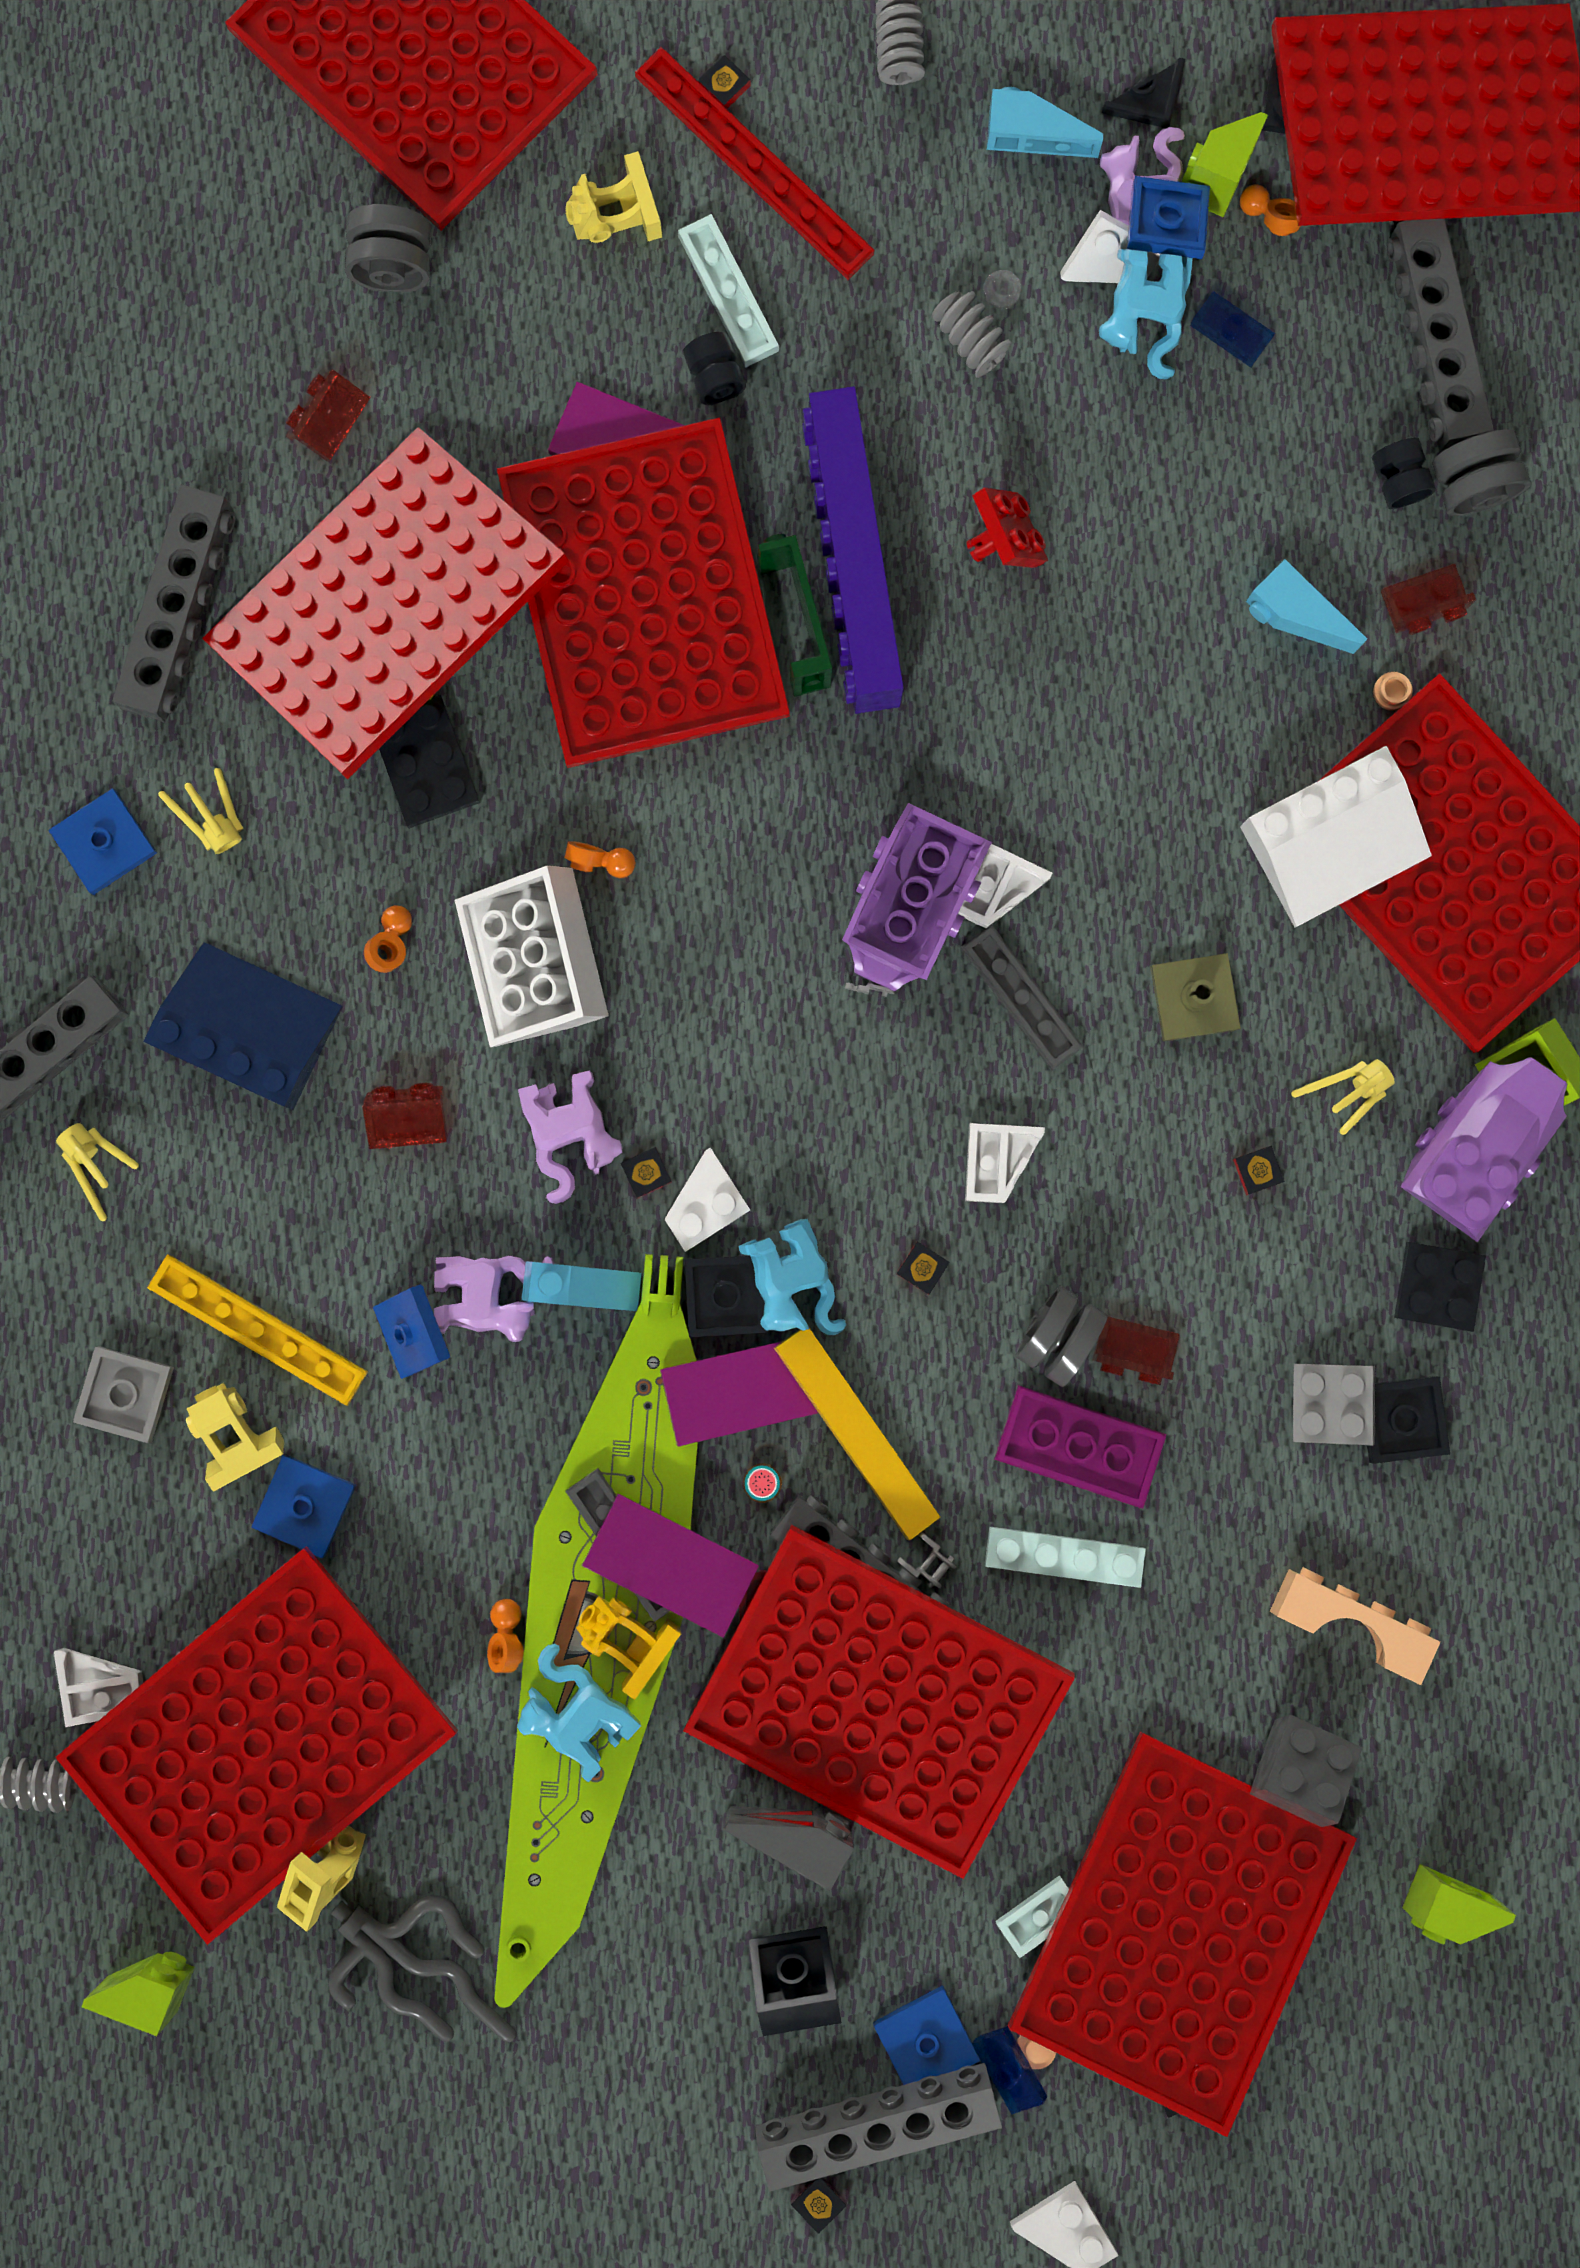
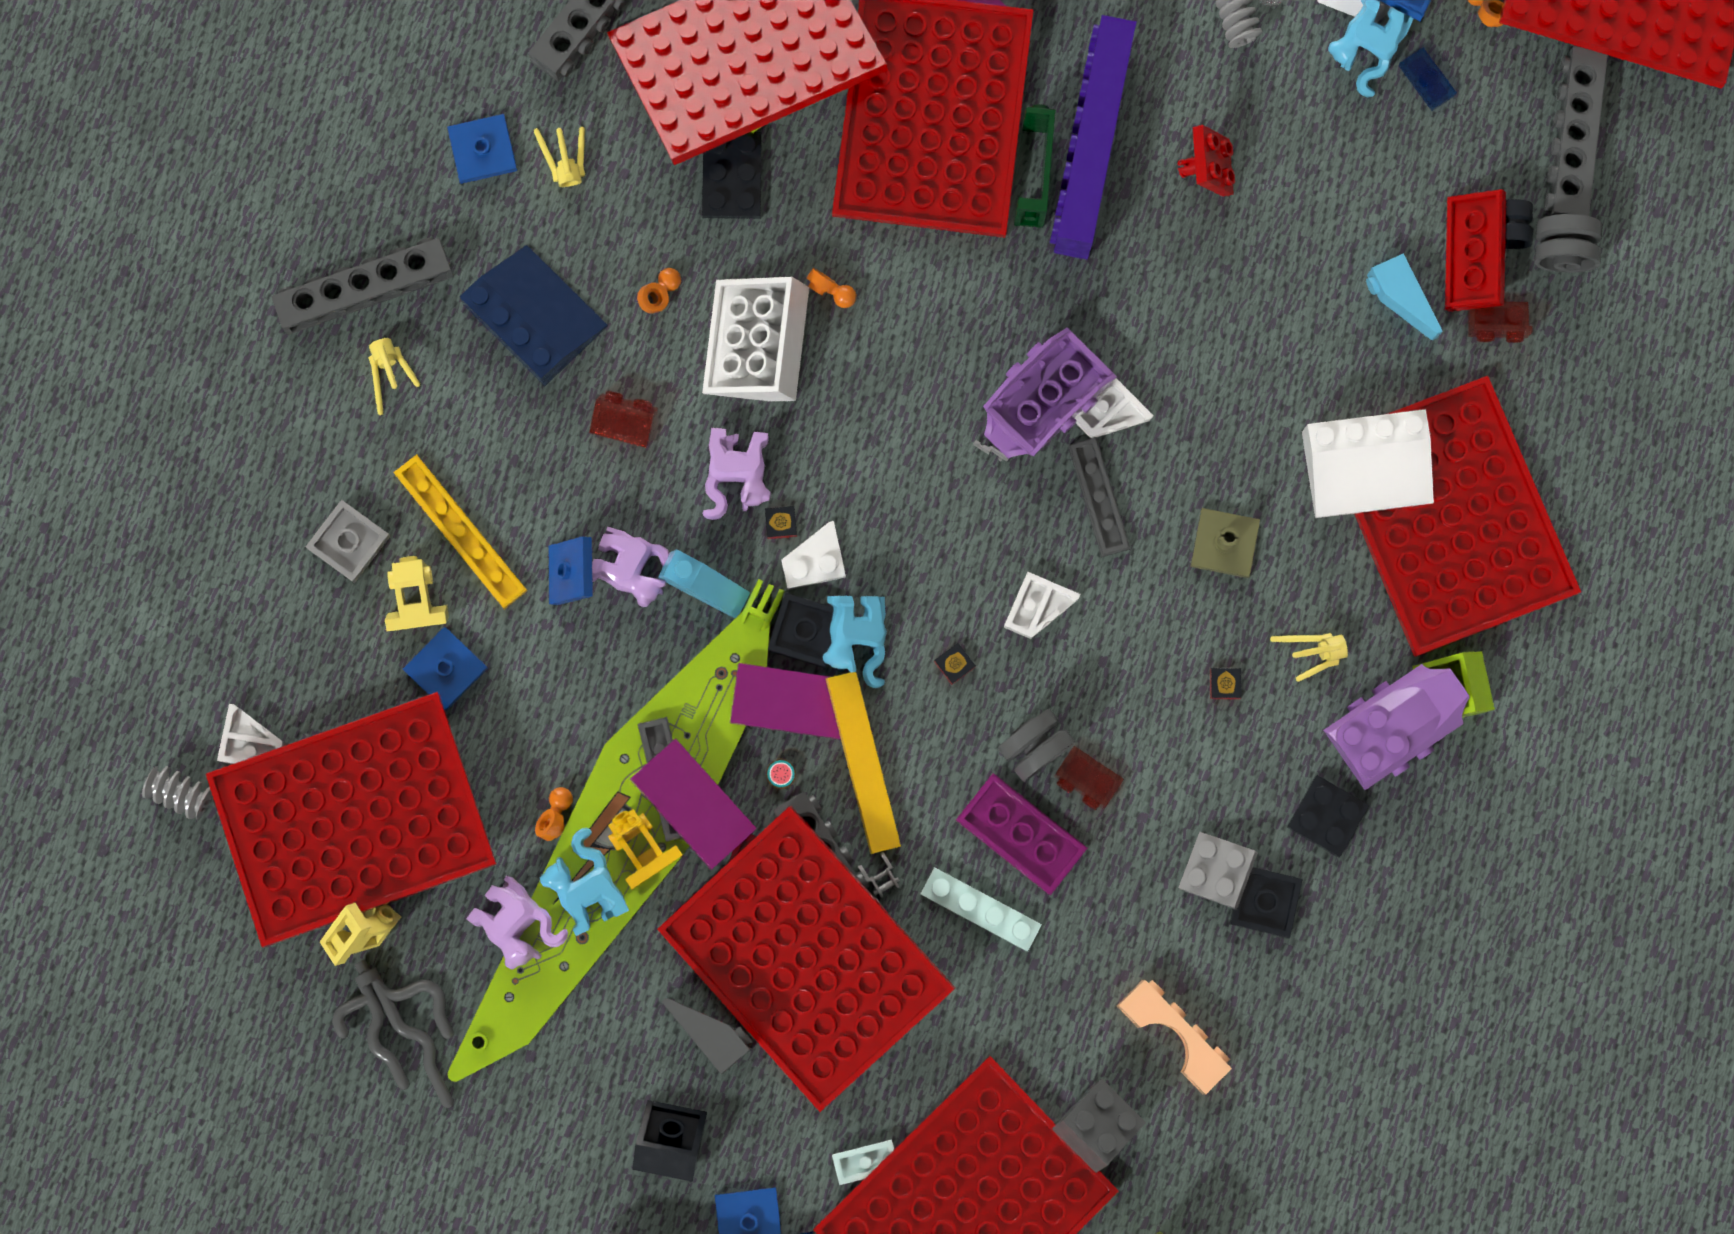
camera: 20 degrees right, 5 degrees down
lime slope [81,1952,195,2036] -> none
light nougat plate [1373,672,1413,711] -> none
none -> lavender animal [466,876,568,970]
none -> red tile [1445,189,1506,312]

